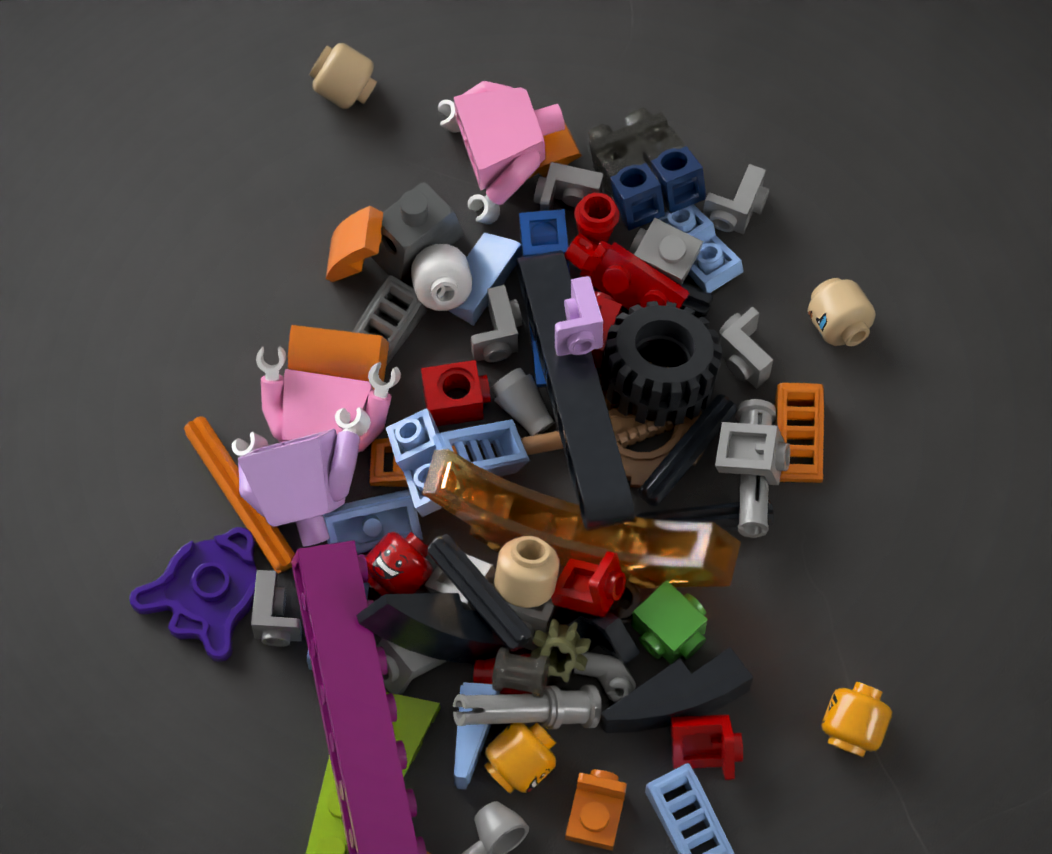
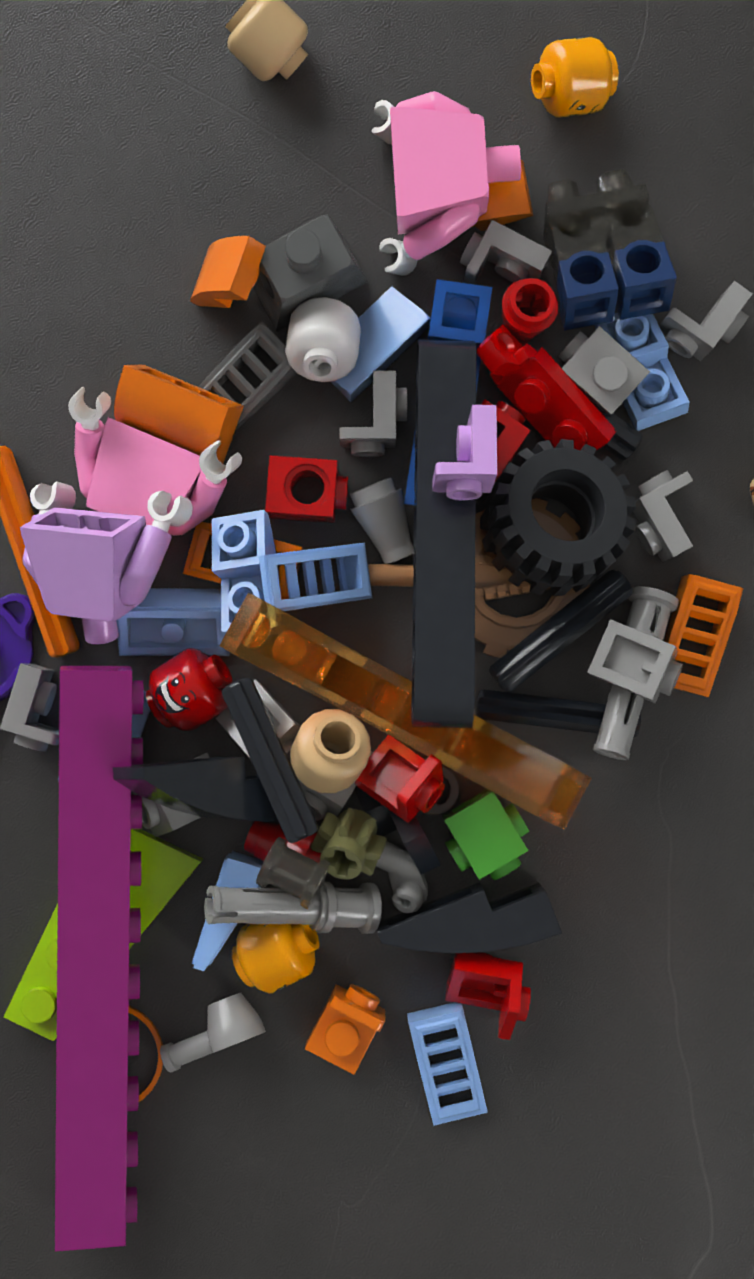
camera: 15 degrees right, 20 degrees up
light orange head [821,682,892,757] -> none
none -> light orange head [531,37,619,118]

